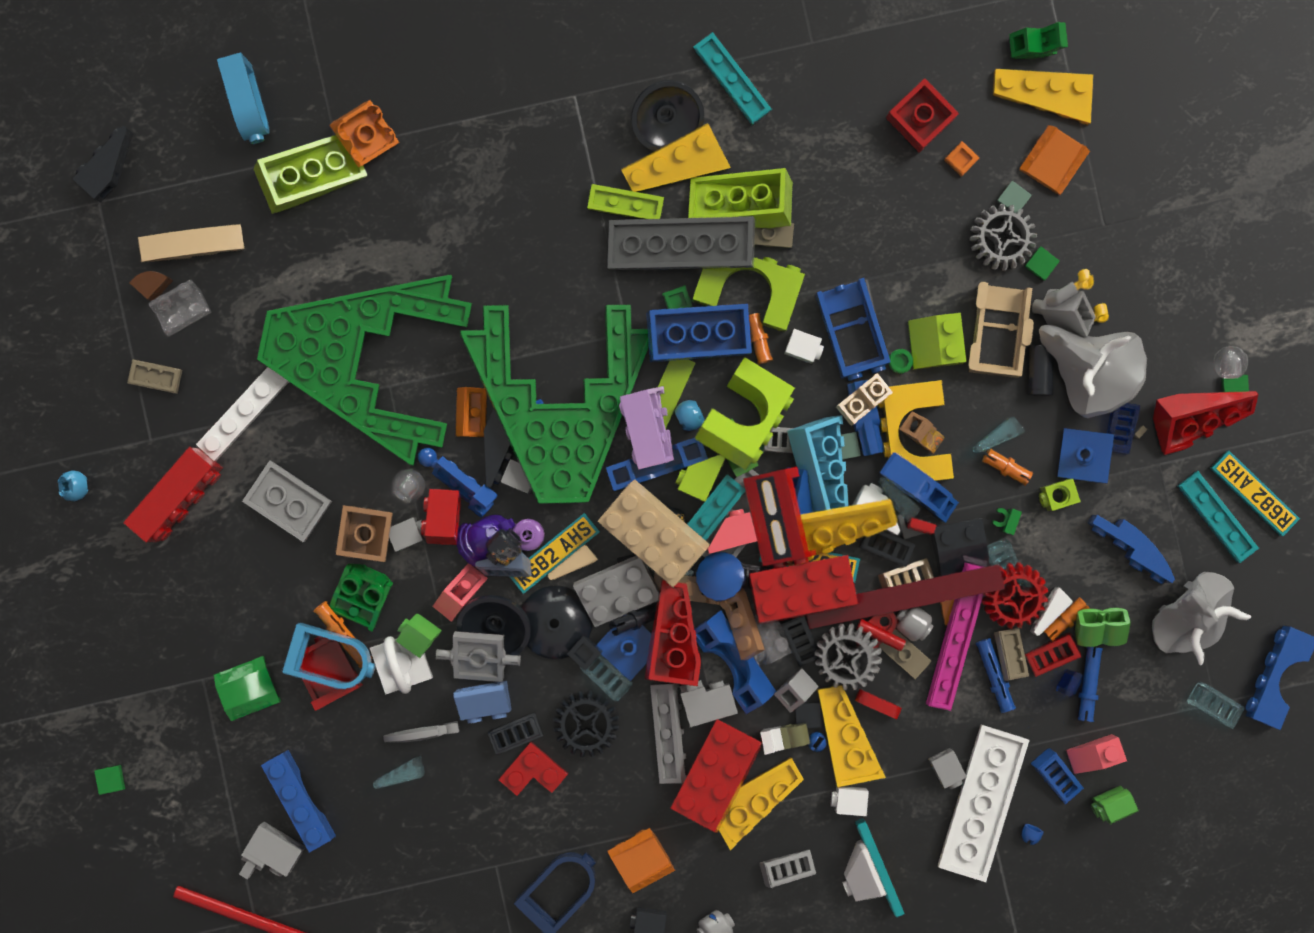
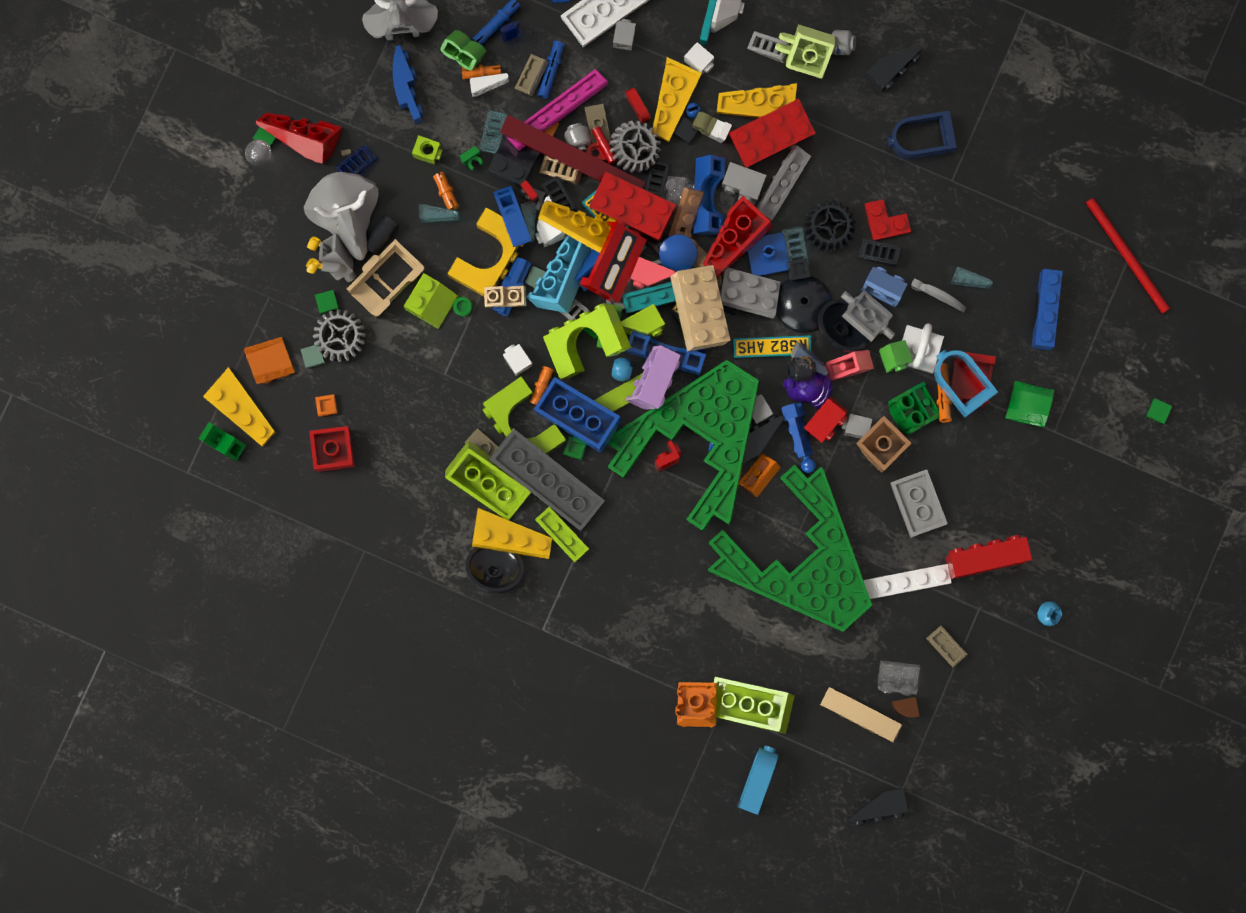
camera: 145 degrees left, 5 degrees down
light grey hinge [239,822,306,879] -> none
clear piece [392,469,426,503] -> none
medium lavender head [513,519,545,551] -> none
tan slope [548,545,598,580] -> none
orange slope [608,828,675,893] -> none
black pin [609,605,656,636] -> none
teal tile [693,32,772,125] -> none
light grey brick [774,669,818,713] -> none
blue door [815,278,891,381] -> none
medium nougat leg [900,411,945,454] -> none
red gear [981,562,1048,629] -> none
red slope [1025,632,1081,677] -> none
blue tile [1057,428,1114,484] -> none
teal tile [1177,471,1259,563] -> none
tile [1210,450,1300,536] -> none
none -> red bracket [655,440,681,472]
none -> yellowish green hinge [775,24,835,79]

